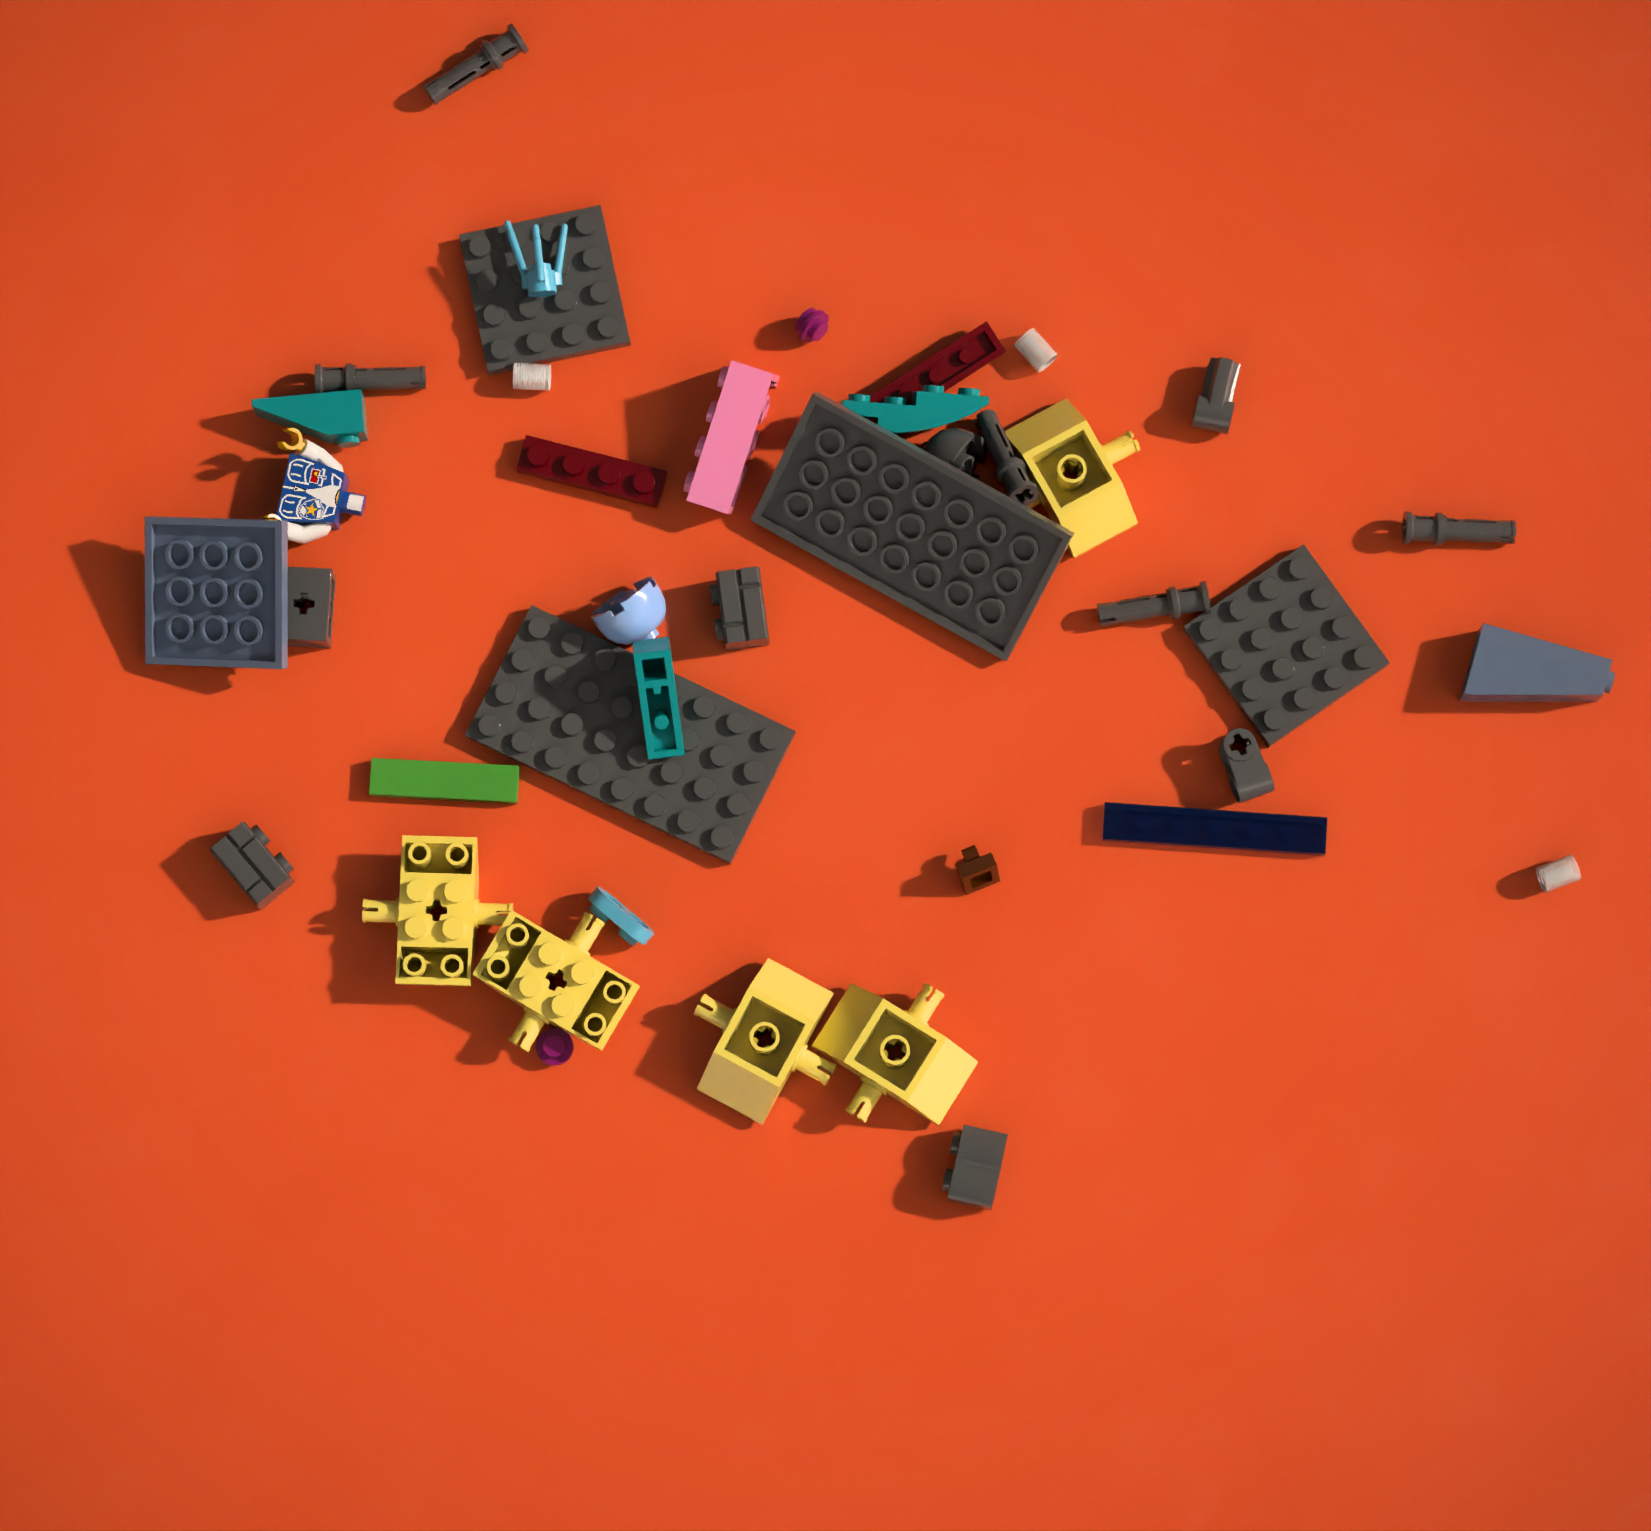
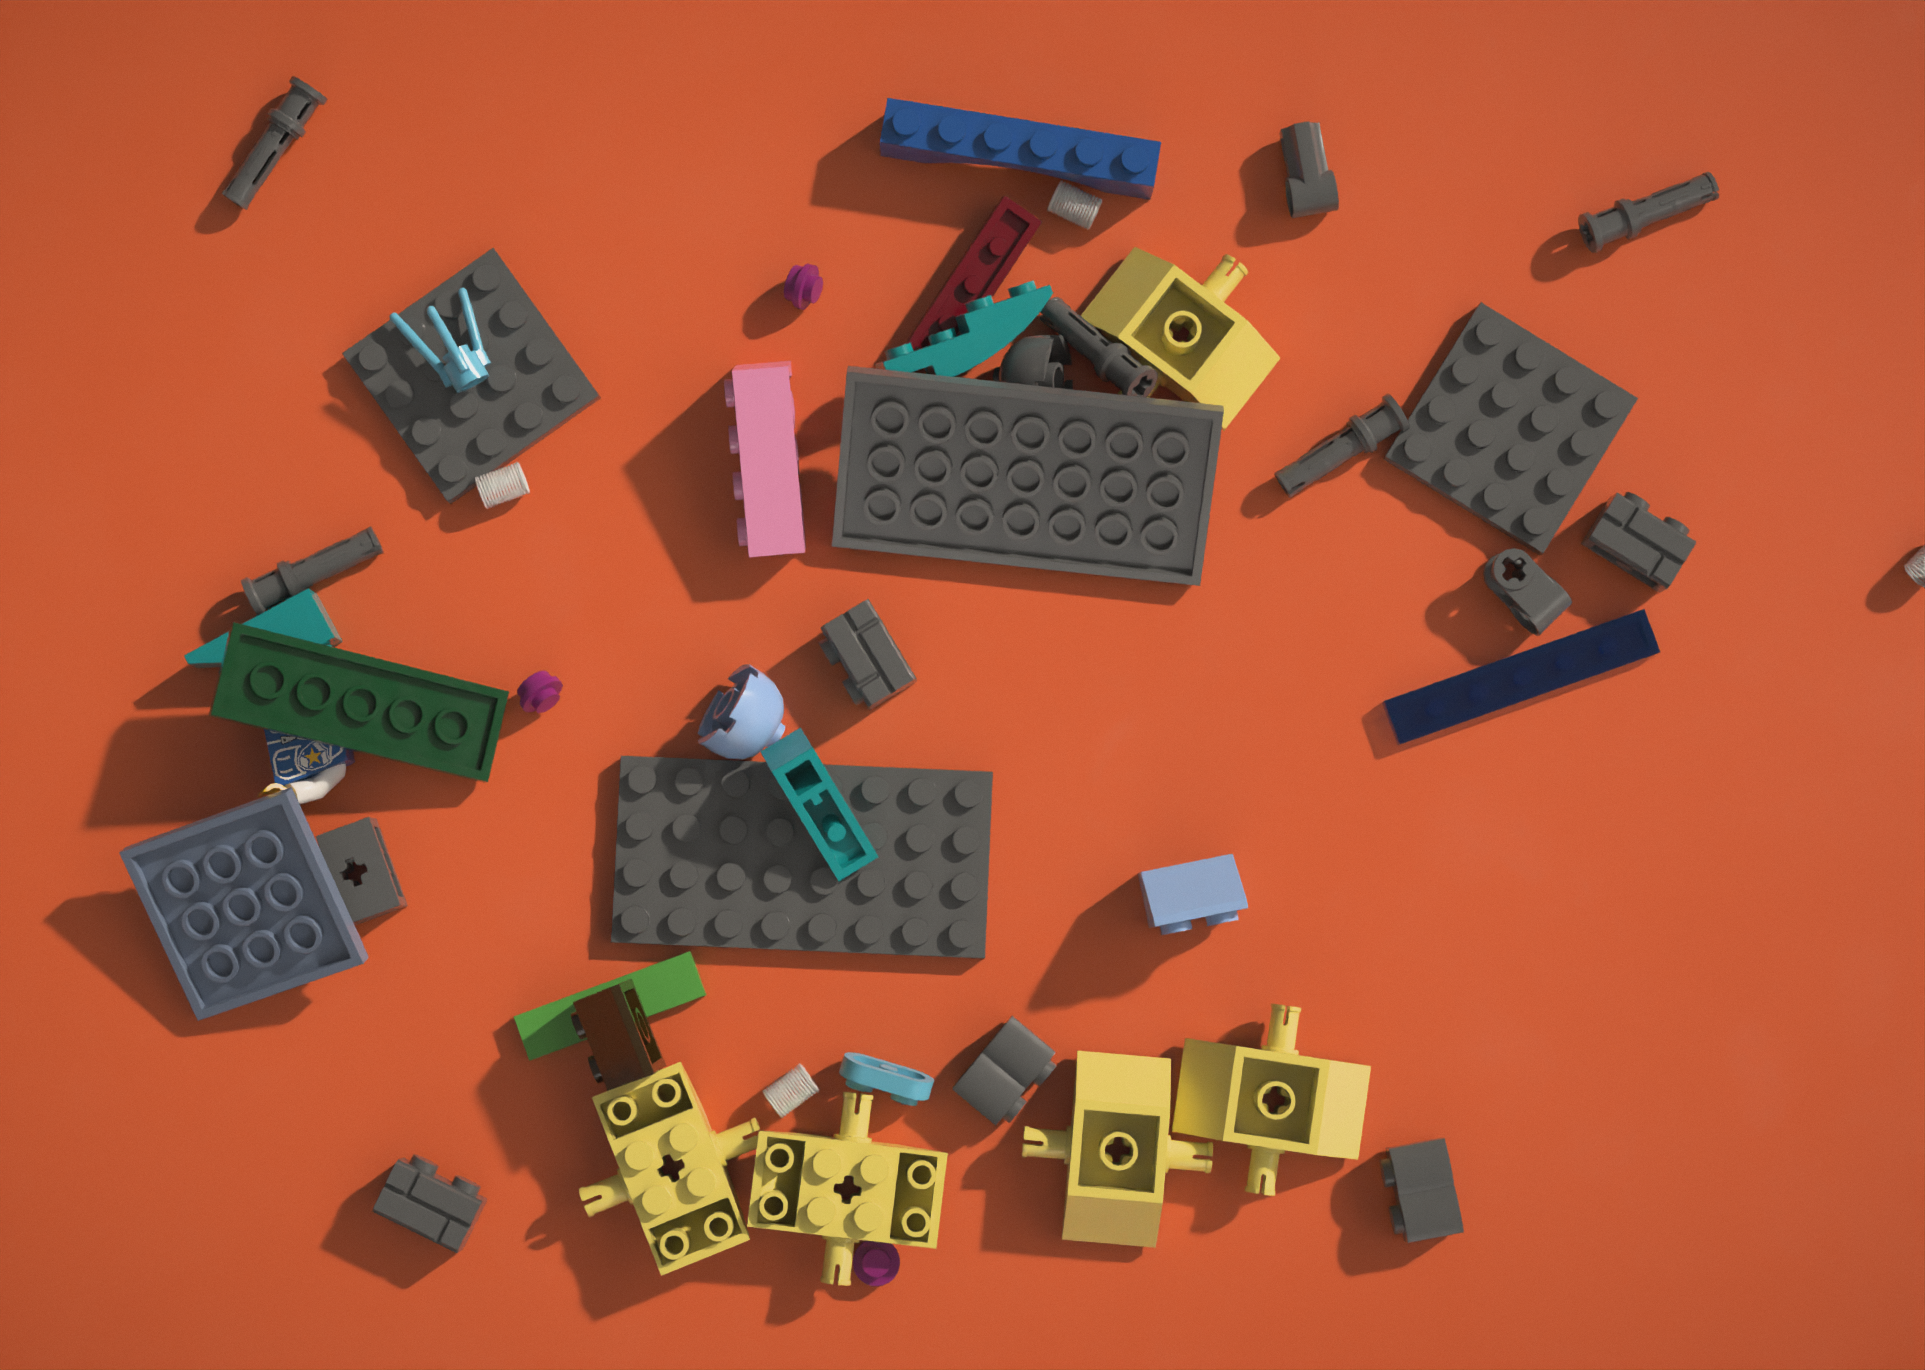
camera: 30 degrees left, 5 degrees up
dark red plate [516,435,667,509] -> none
reddish brown tile [957,845,1000,895] -> none
sand blue slope [1459,623,1615,702] -> none
none -> dark green plate [208,622,509,783]
none -> magenta plate [517,671,563,713]
none -> dark brown slope [571,979,666,1091]
none -> white piece [762,1063,819,1118]
none -> blue arch [880,98,1161,200]
none -> dark grey brick [952,1015,1057,1126]
none -> light blue slope [1138,854,1248,935]
none -> dark grey brick [1581,492,1696,593]

